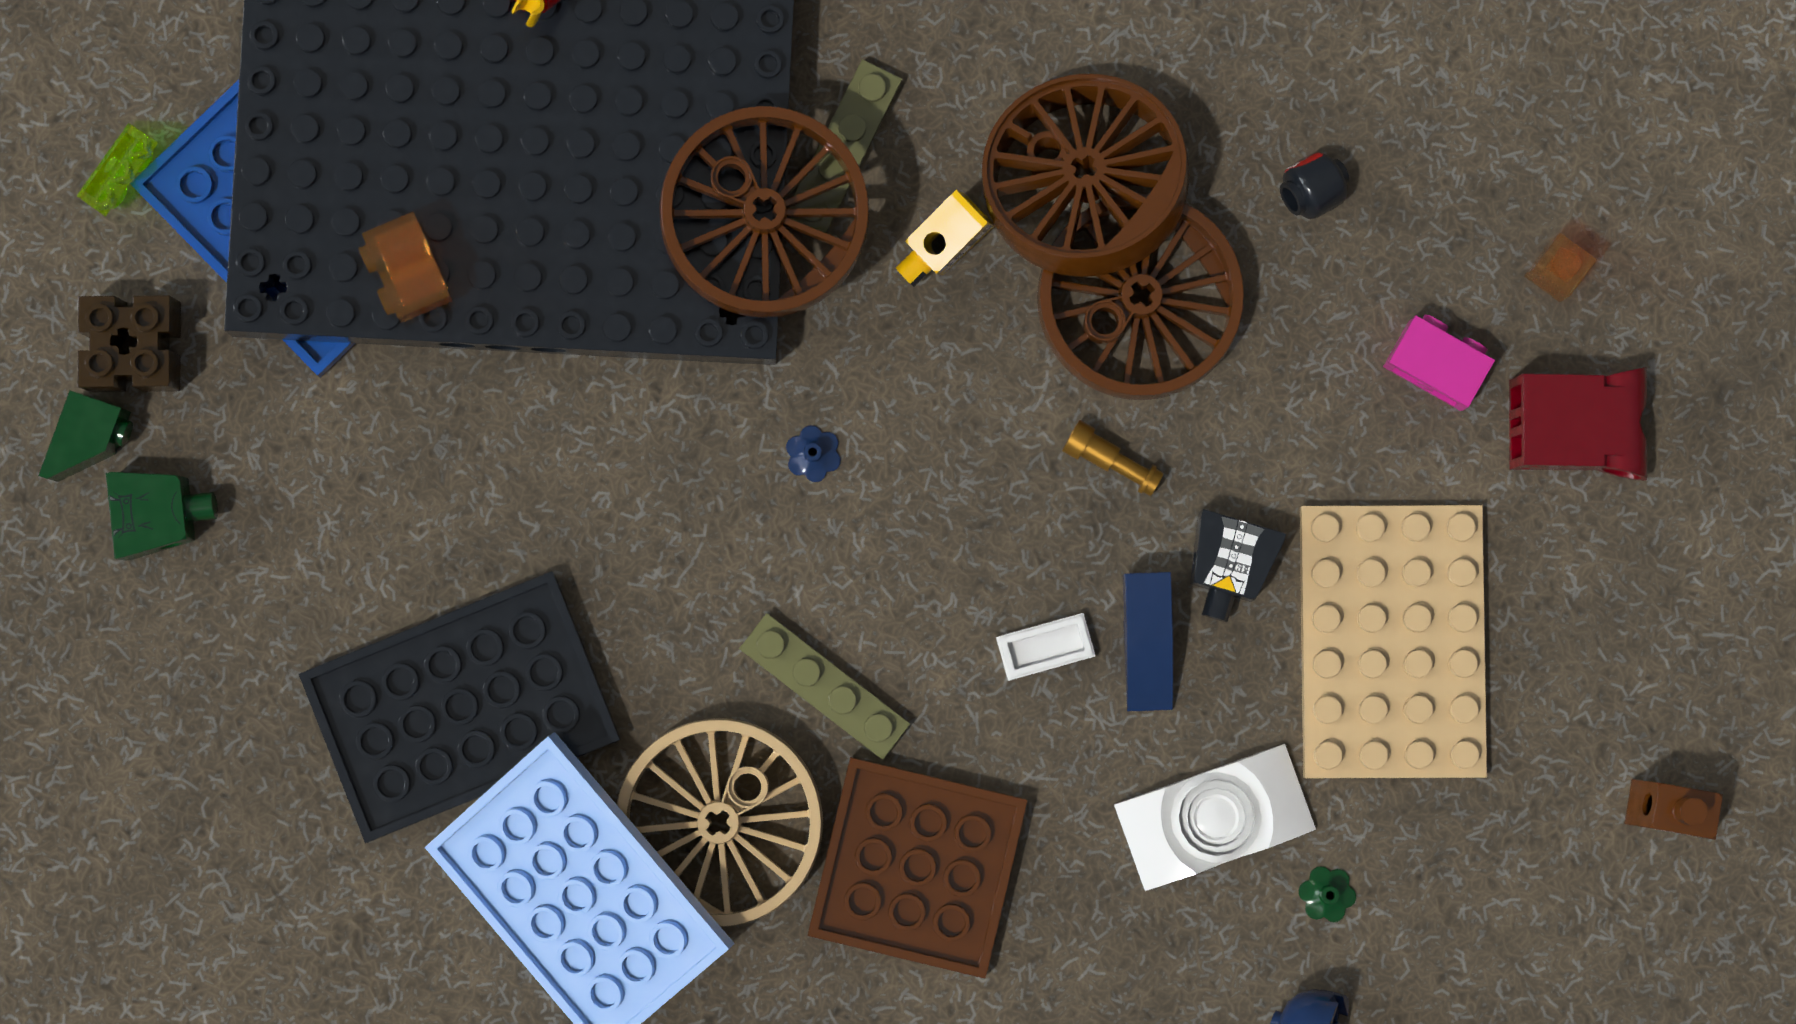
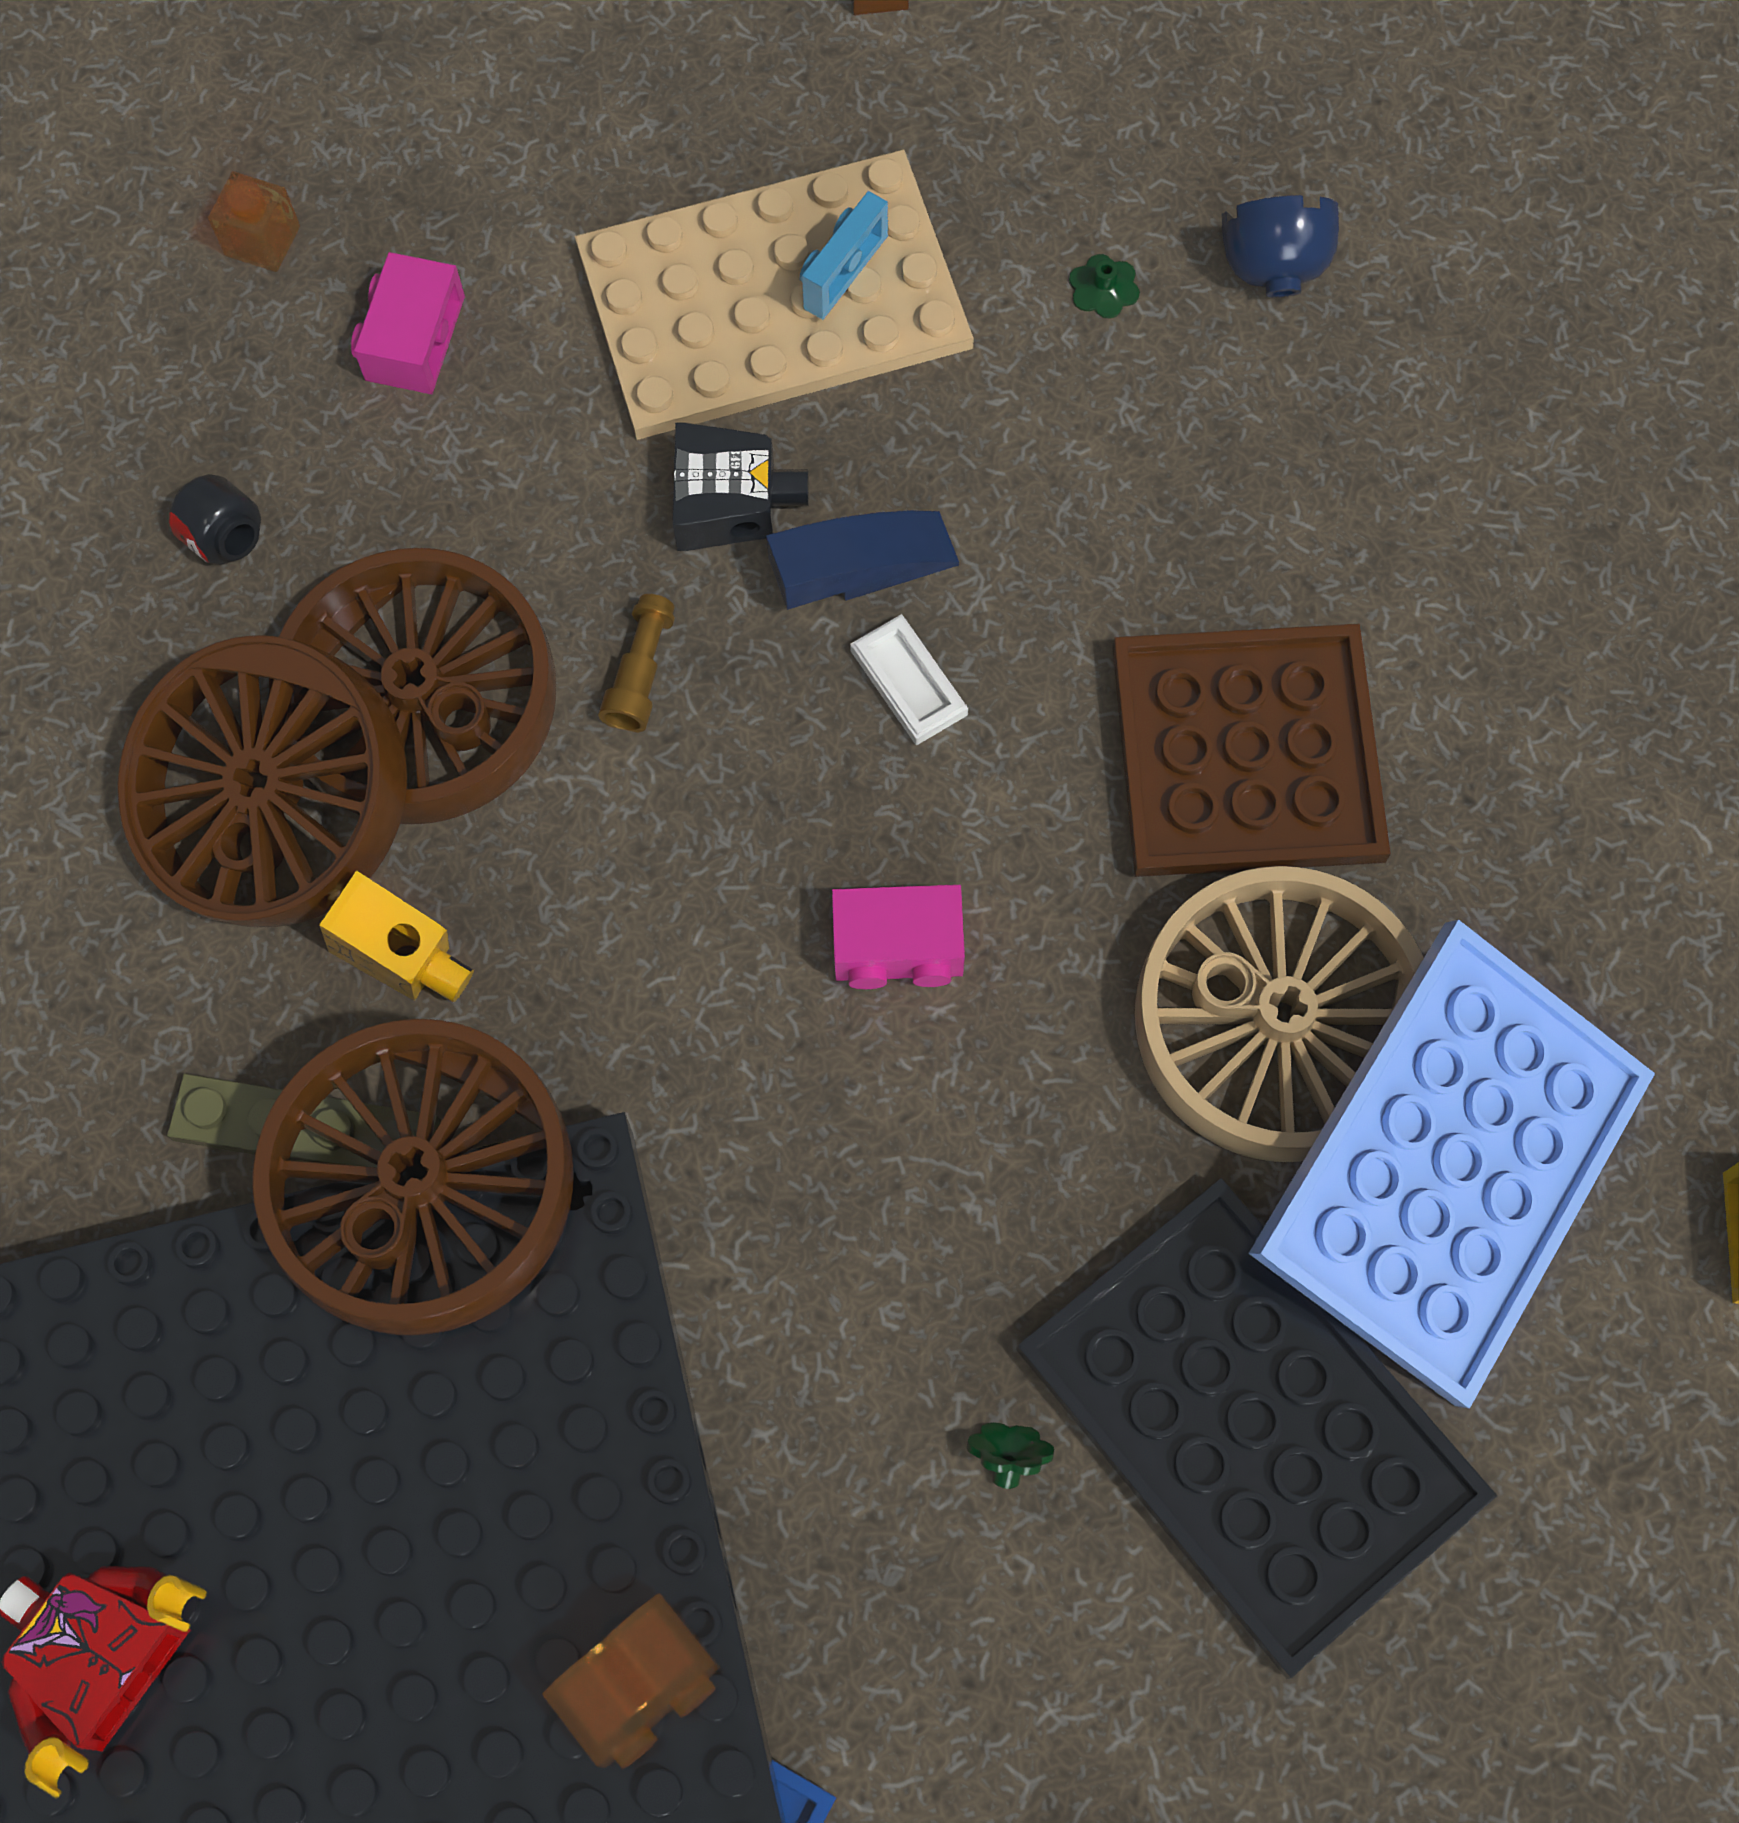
camera: 105 degrees left, 15 degrees down
olive plate [739,613,910,760] -> none
dark blue plant [786,425,841,482] -> none
white slope [1114,744,1316,891] -> none
dark red piece [1509,367,1647,481] -> none
none -> dark azure plate [800,191,888,320]
none -> dark pink brick [832,885,965,989]
none -> dark green plant [967,1422,1055,1489]

